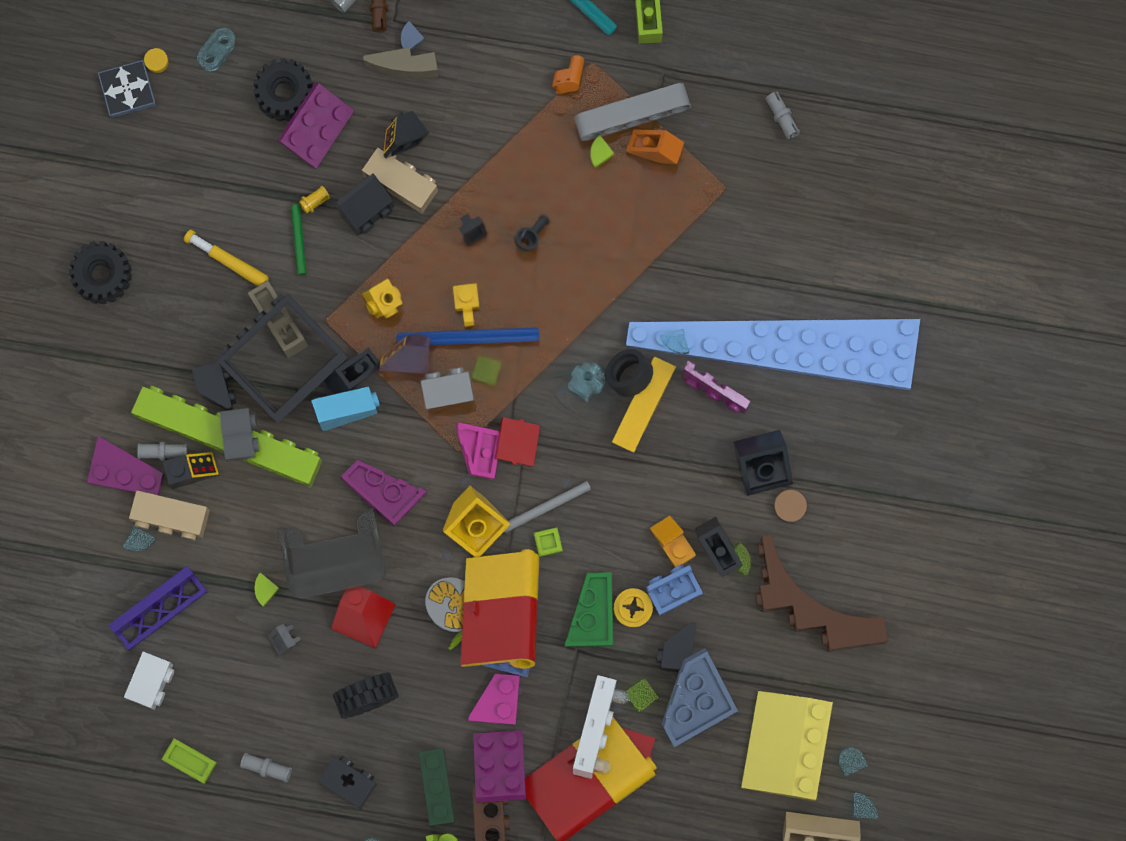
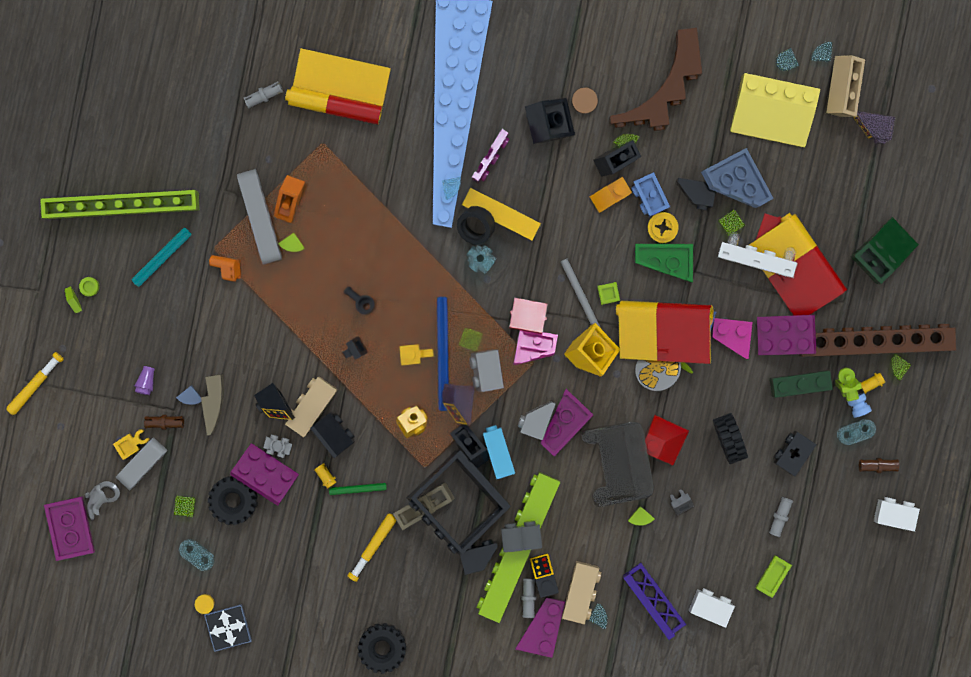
camera: 90 degrees left, 10 degrees up
none -> clear neon green tile [174,495,196,517]
none -> light grey piece [263,434,292,458]
none -> yellow door [285,48,391,125]
none -> light grey slope [518,401,555,440]

